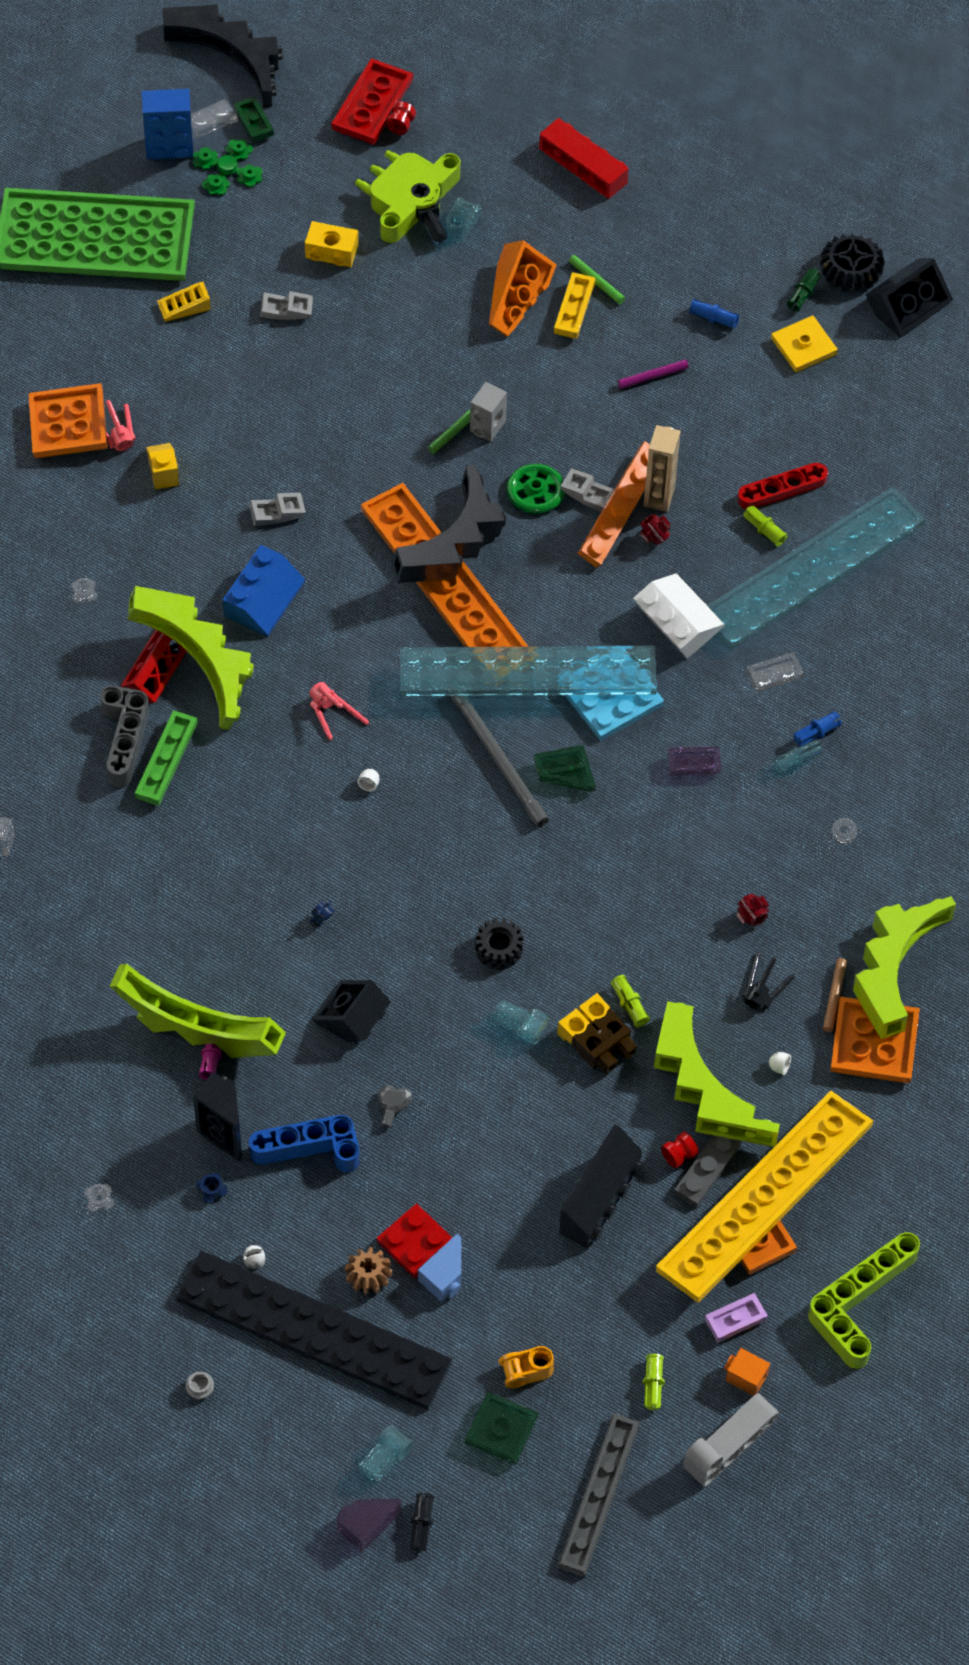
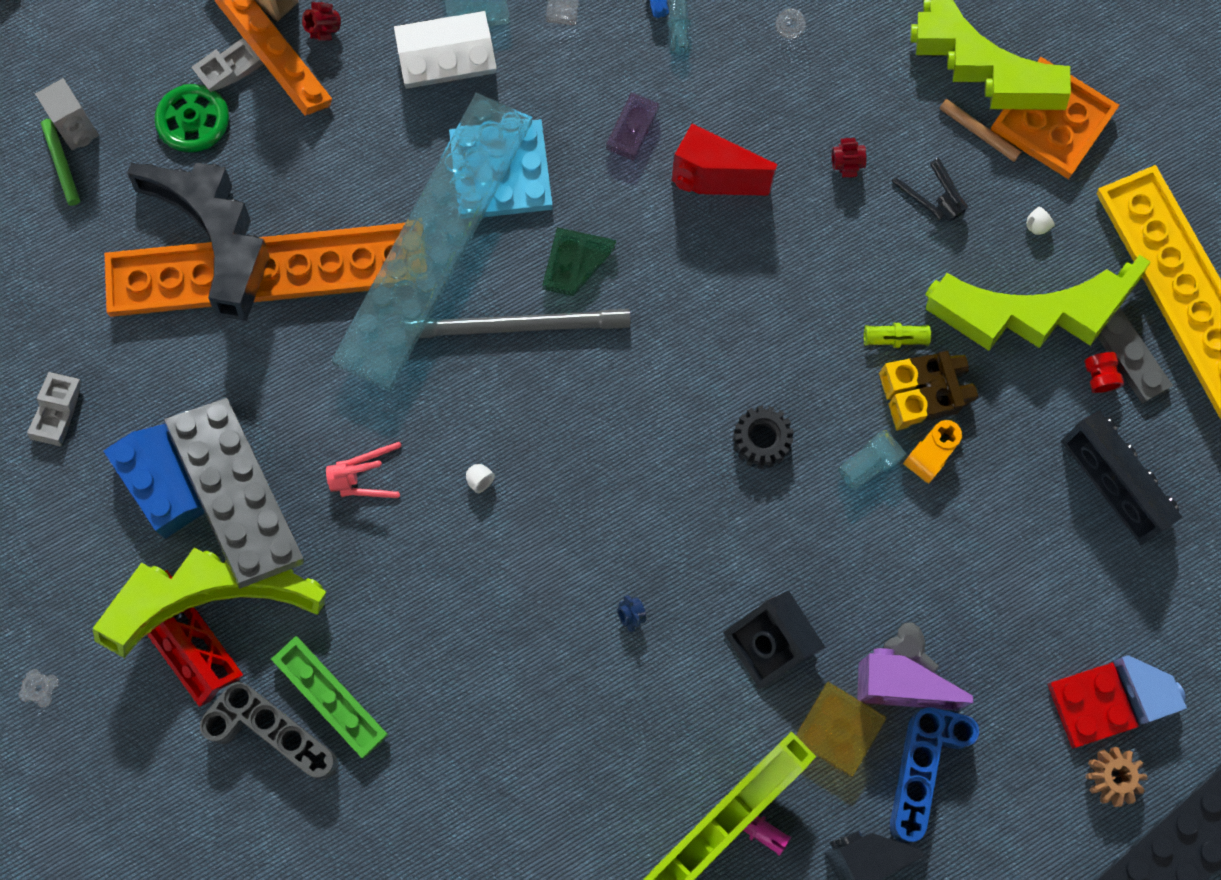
camera: 65 degrees left, 15 degrees up
none -> plate [164,398,304,589]
none -> red slope [671,123,778,196]
none -> clear yellow plate [796,682,887,777]
none -> medium lavender slope [857,648,973,711]
none -> light orange piece [903,420,962,484]

